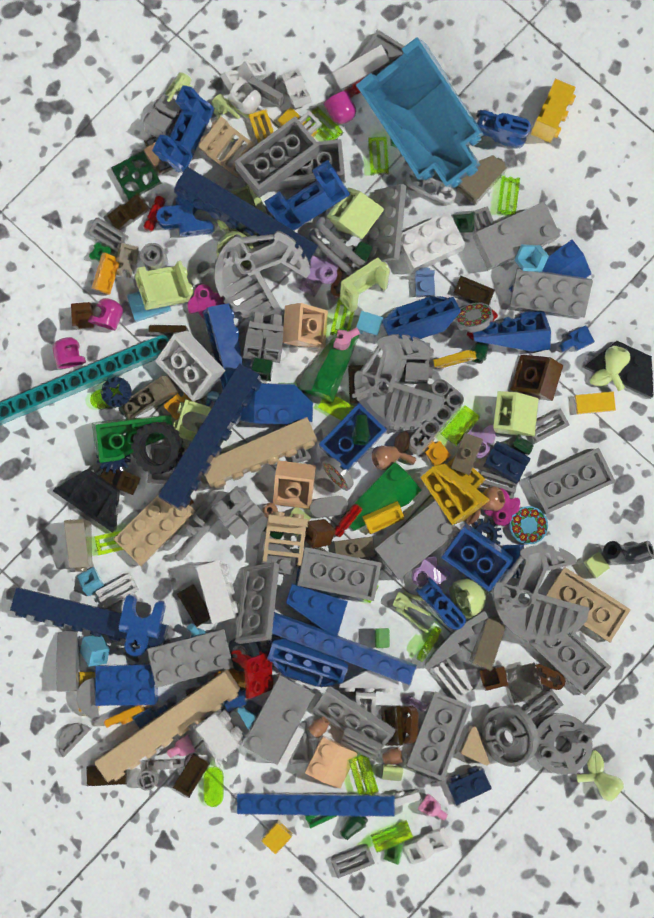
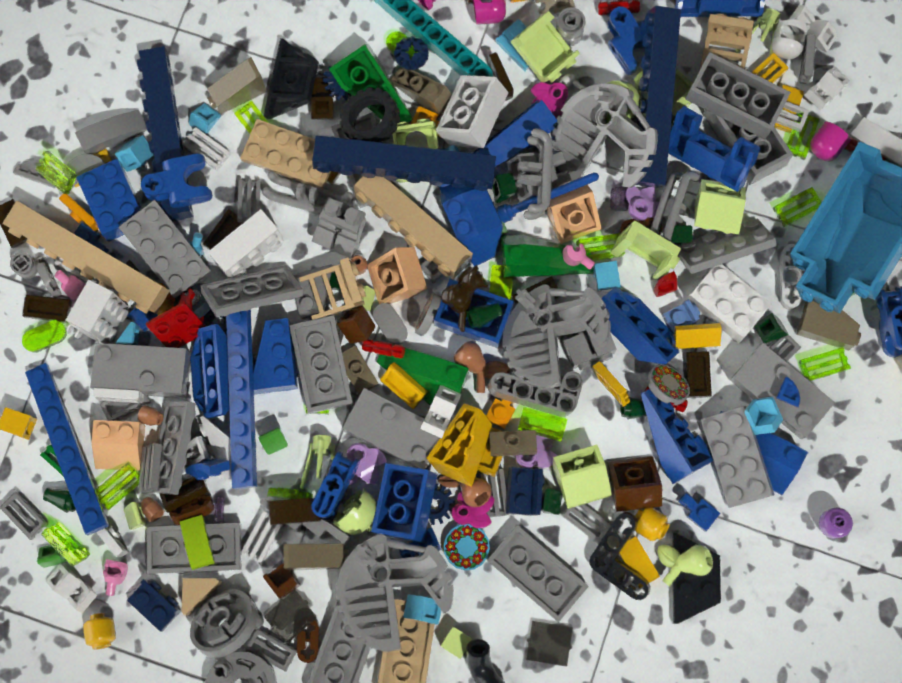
camera: 65 degrees right, 5 degrees down
none -> clear neon green tile [35,151,77,194]
none -> yellow head [83,613,116,650]
none -> lime slope [180,515,215,570]
none -> blue slope [185,459,230,480]
none -> light grey tile [237,179,261,223]
none -> dark brown slope [269,498,321,525]
none -> medium azure panel [403,594,441,625]
none -> white slope [420,385,462,438]
none -> dark brown animal [441,265,488,332]
none -> blue piece [497,172,599,223]
none -> light grey piece [517,128,553,220]
none -> clear smoke piece [526,621,573,667]
none -> black beam [589,512,651,600]
none -> yellow head [635,507,670,541]
none -> red tile [654,271,677,297]
none -> yellow tile [674,323,722,349]
none -> blue tile [776,377,800,408]
none -> medium lavender head [819,507,853,539]

